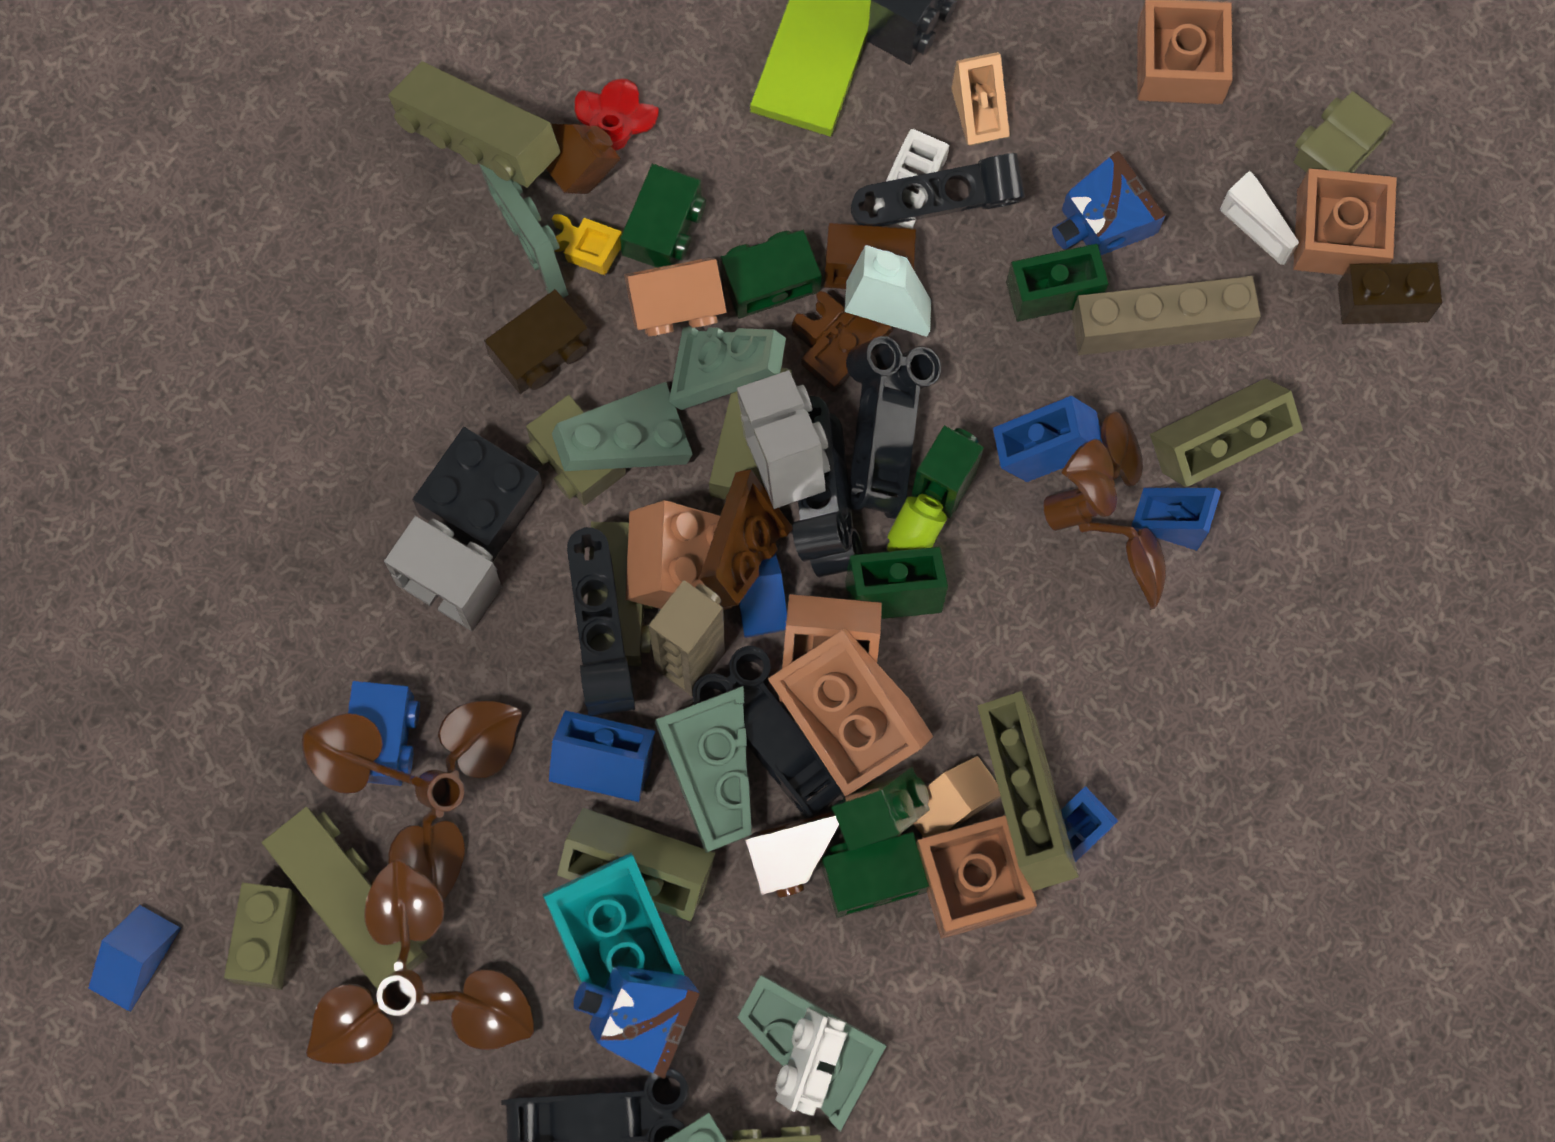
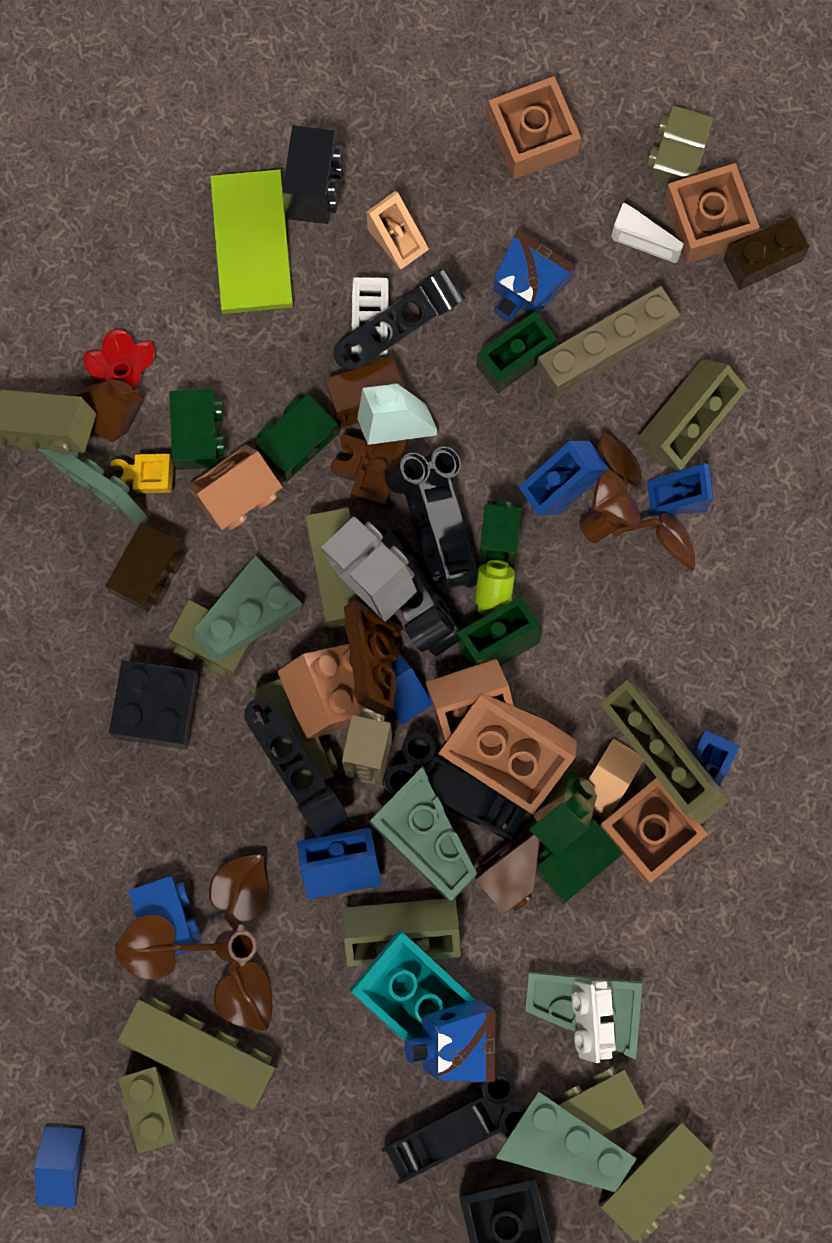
camera: 20 degrees left, 5 degrees up
reddish brown plant [306,860,534,1064] -> none
light grey piece [384,516,502,631] -> none
sand green wing [669,327,786,410] -> none

